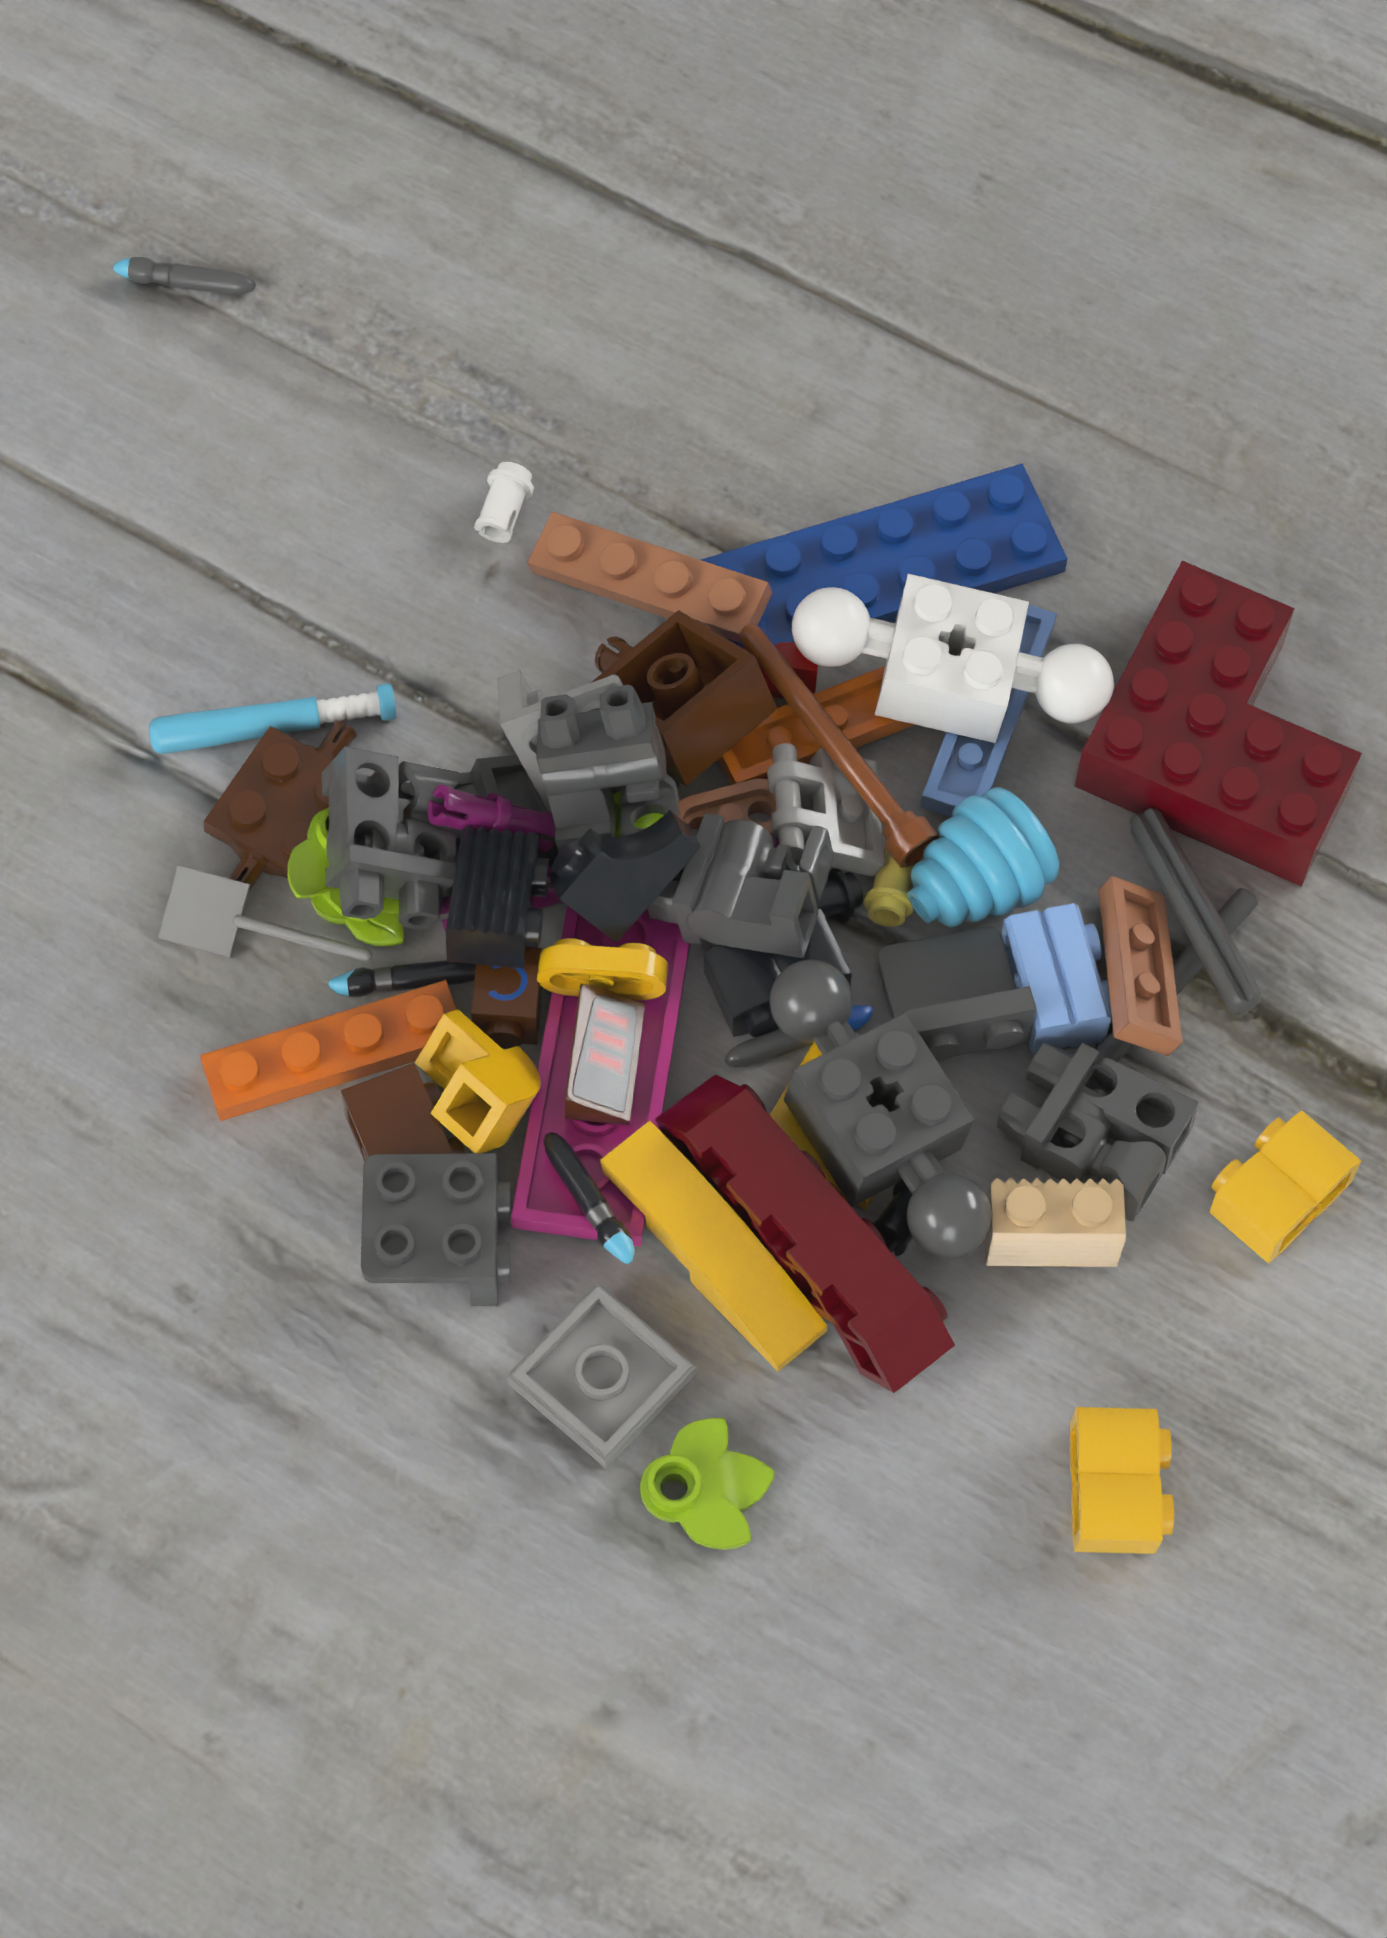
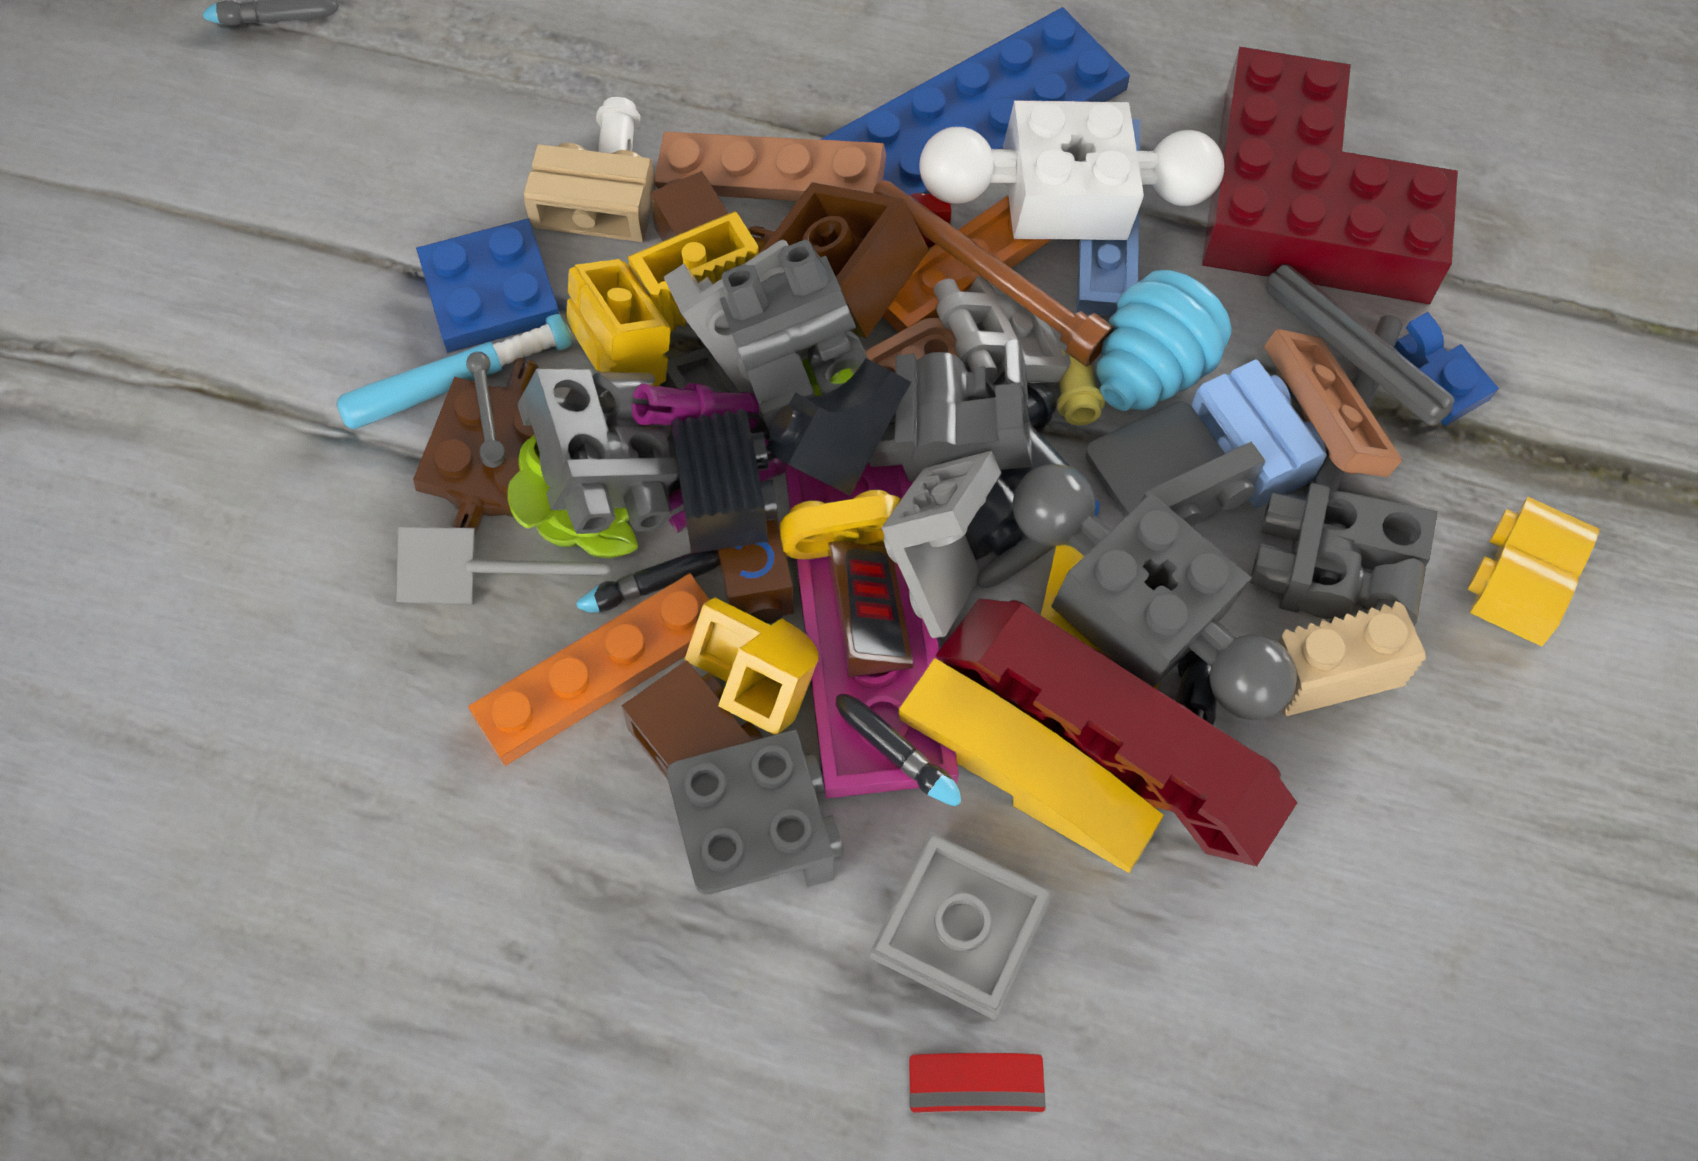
camera: 15 degrees left, 0 degrees up
lime plate [640,1418,775,1550] -> none
yellow brick [1069,1407,1174,1554] -> none
none -> blue plate [416,218,559,353]
none -> dark grey hinge [466,351,505,468]
none -> tan brick [524,143,656,242]
none -> yellow brick [566,259,671,386]
none -> yellow brick [627,211,759,331]
none -> reddish brown brick [650,171,729,241]
none -> light grey bracket [882,450,1001,639]
none -> red sticker [909,1053,1046,1113]
none -> blue plate [1395,312,1499,427]

